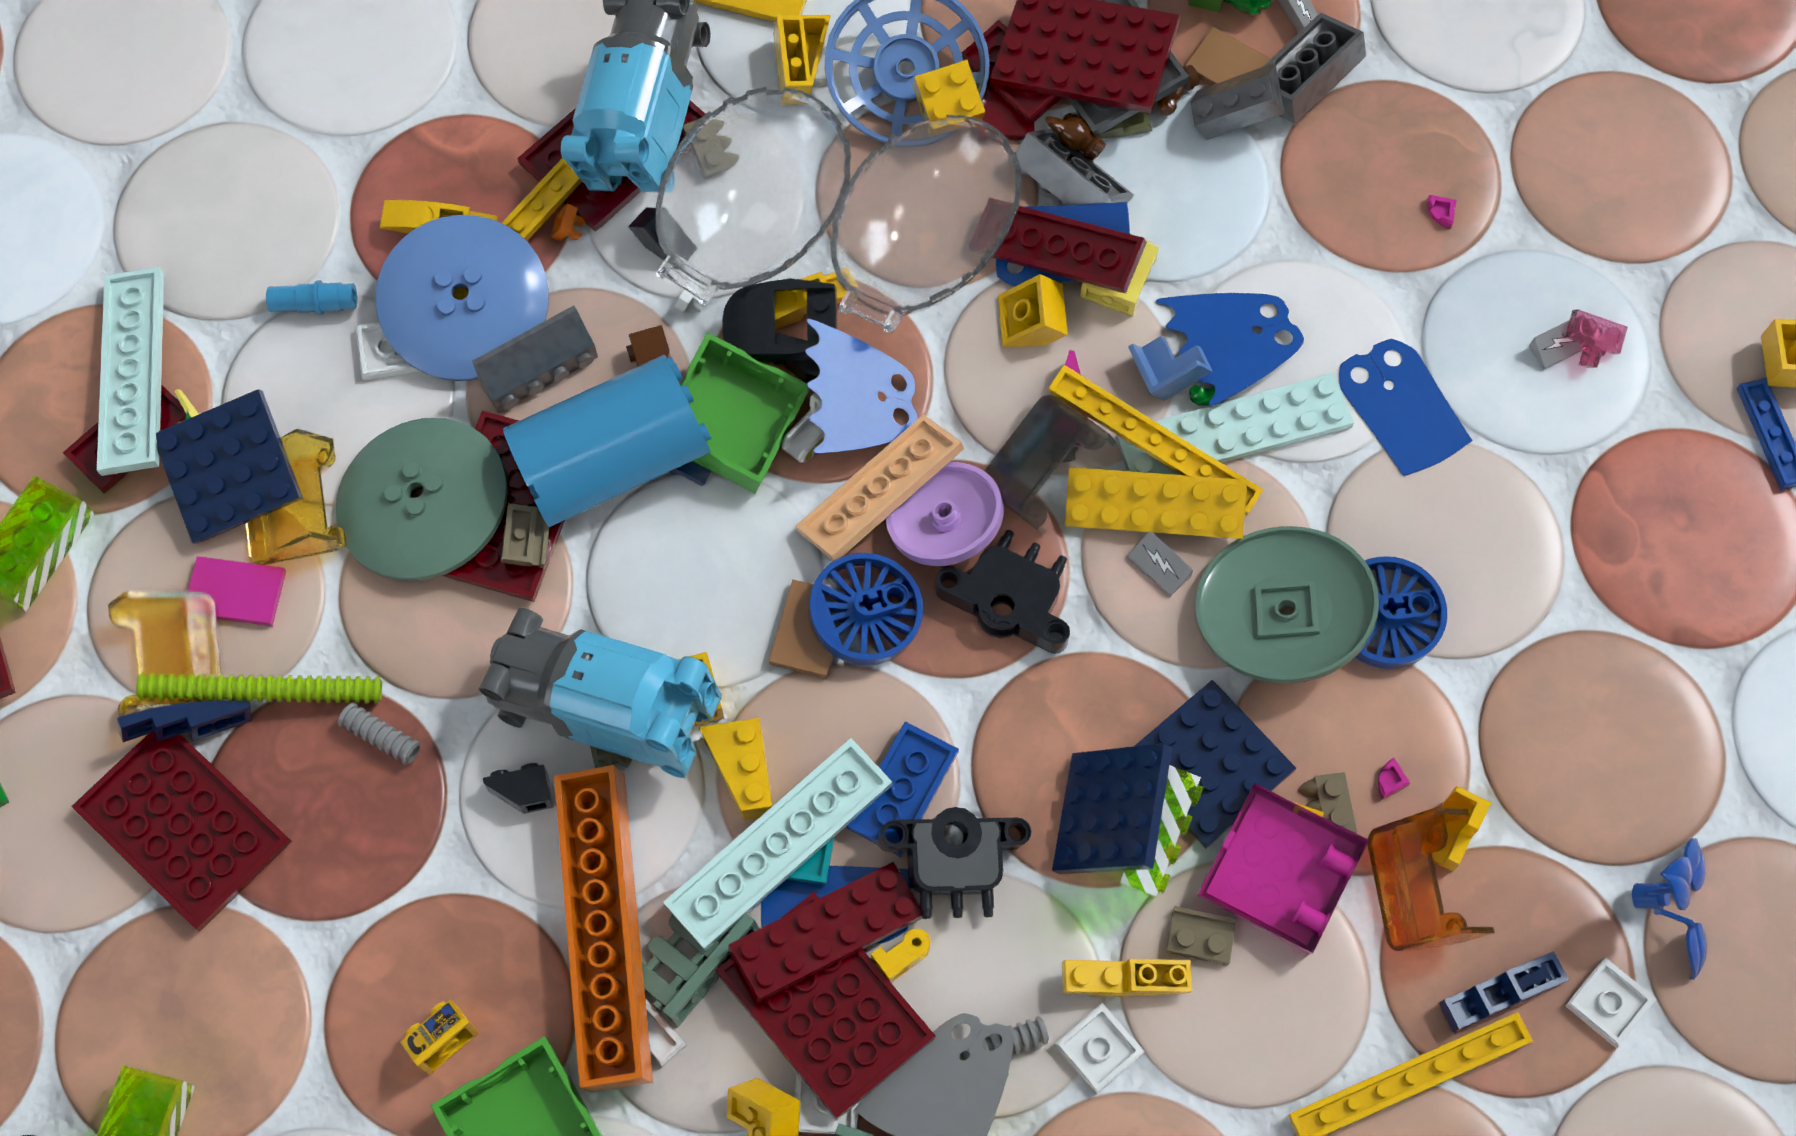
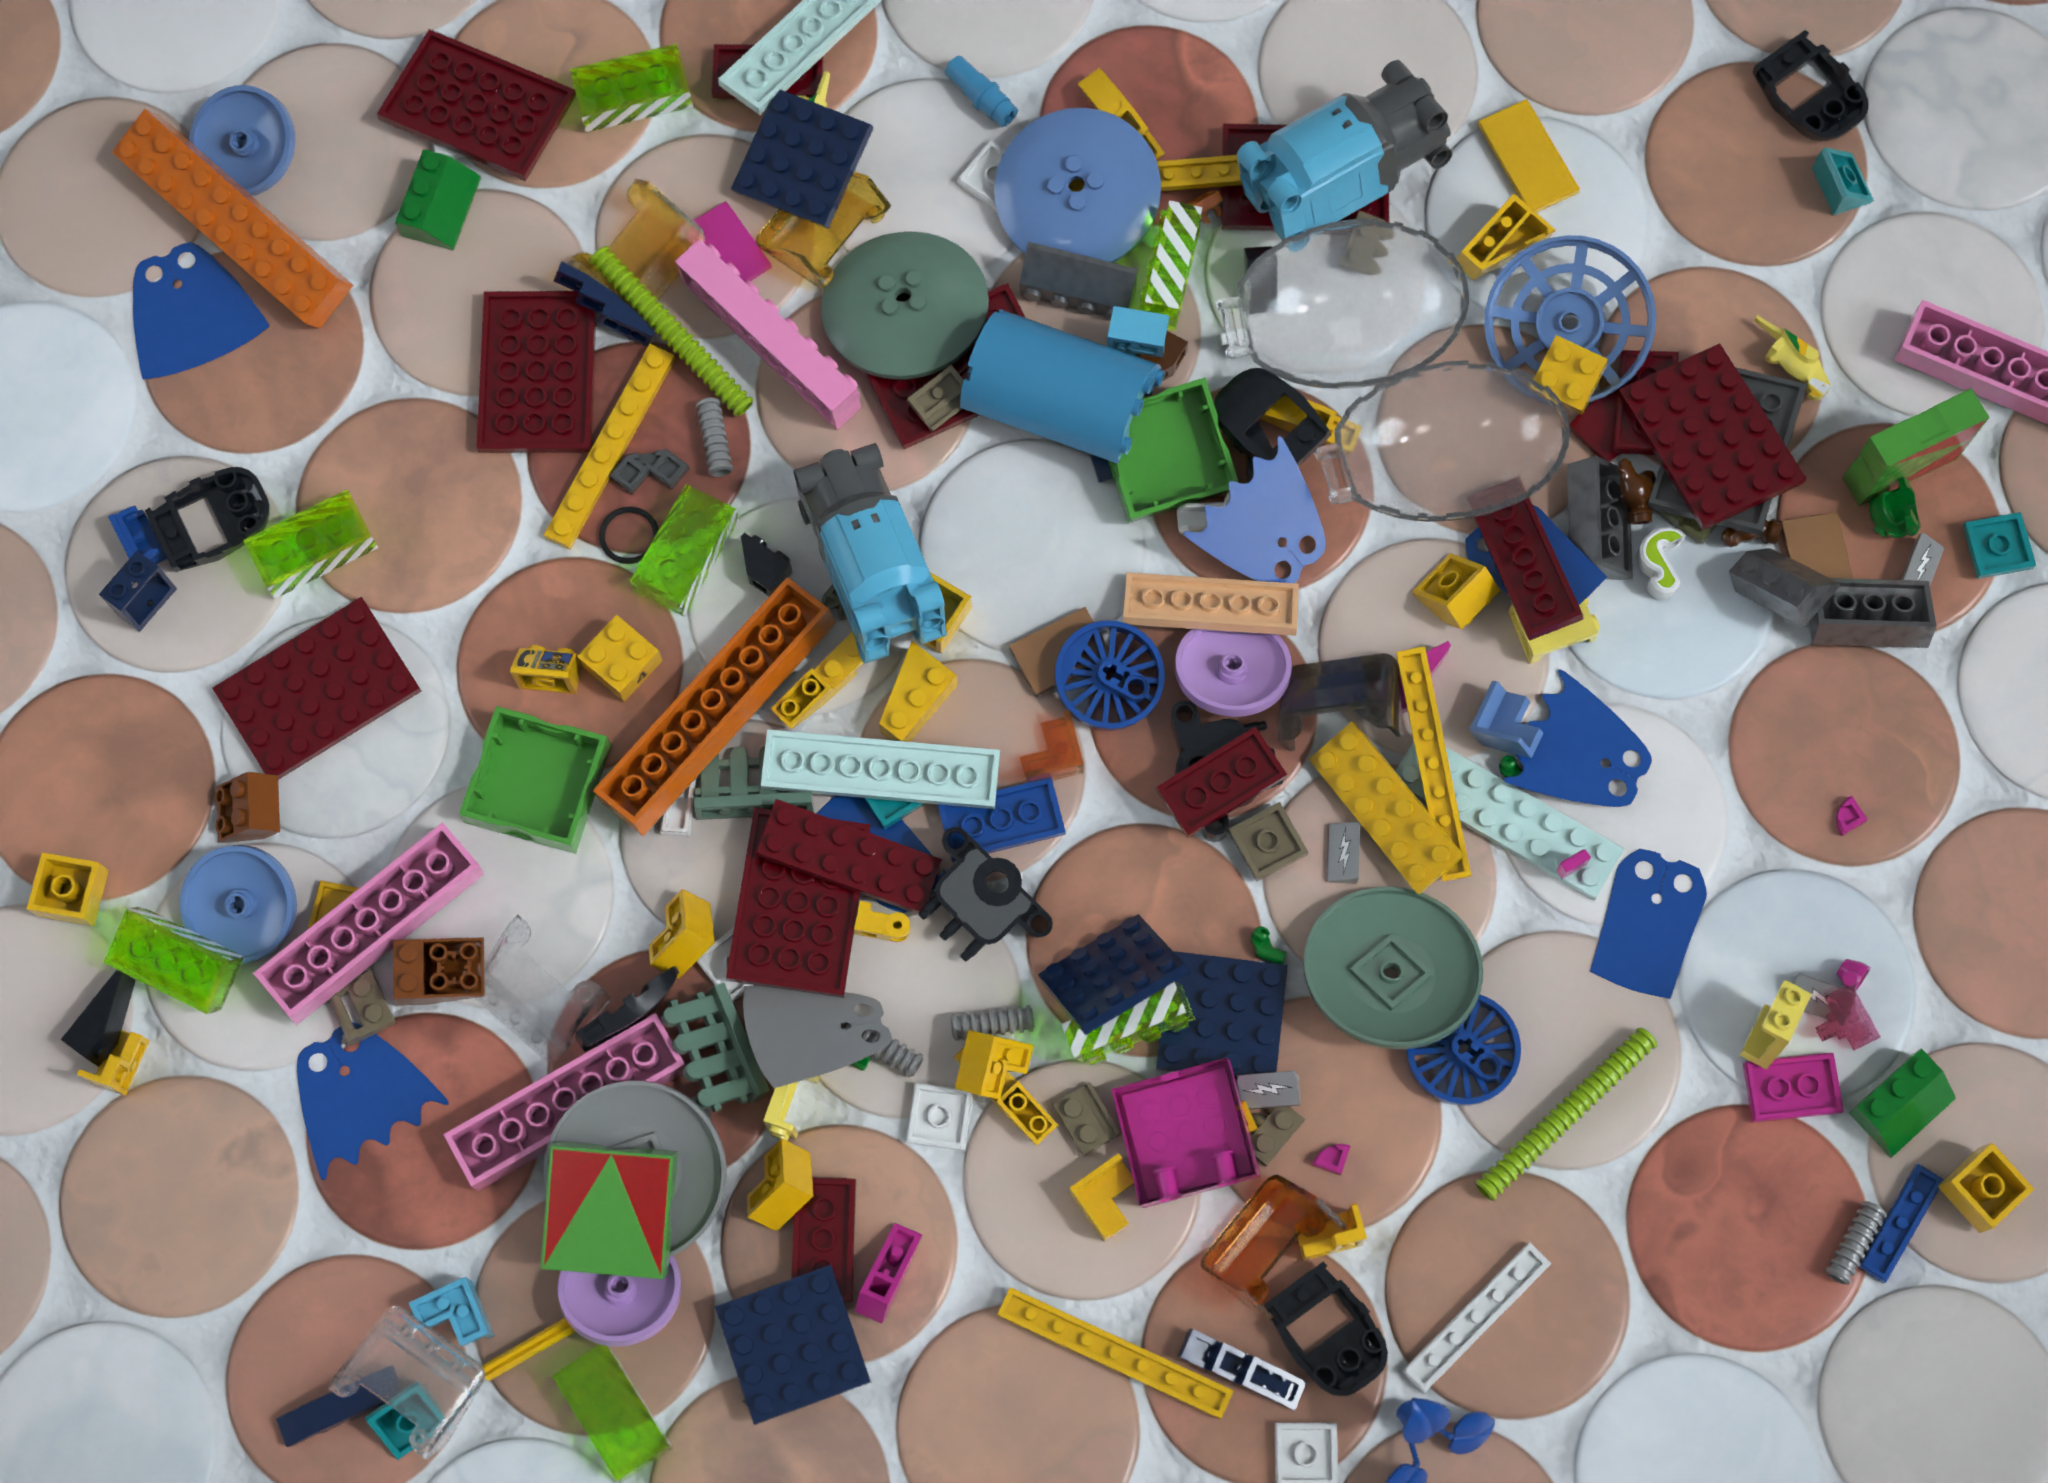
camera: 50 degrees right, 5 degrees up
none -> yellow plate [544,344,676,550]
none -> yellow brick [577,614,663,702]
none -> black tyre [599,506,659,564]
none -> dark grey tile [609,449,690,495]
none -> clear neon green brick [630,484,739,616]
none -> bright pink brick [675,239,862,430]
none -> yellow slope [771,631,864,730]
none -> light grey piece [950,1005,1034,1041]
none -> yellow panel [955,1030,1034,1099]
none -> clear orange panel [1020,710,1084,783]
none -> yellow panel [1069,1153,1134,1242]
none -> medium azure panel [1107,306,1169,358]
none -> clear neon green brick [1140,200,1202,331]
none -> dark red plate [1156,727,1288,838]
none -> dark tan plate [1228,802,1309,882]
none -> light grey slope [1237,1071,1301,1109]
none -> green arm [1251,926,1287,964]
none -> black slope [1264,1262,1388,1396]
none -> white tile [1401,1242,1551,1394]
none -> lime piece [1475,1027,1657,1201]
none -> dark pink tile [1556,849,1591,879]
none -> white animal [1636,526,1686,600]
none -> light yellow panel [1739,980,1812,1070]
none -> dark pink tile [1743,1053,1844,1123]
none -> light grey piece [1825,1201,1887,1285]
none -> dark pink bar [1836,959,1871,992]
none -> green slope [1848,1048,1956,1158]

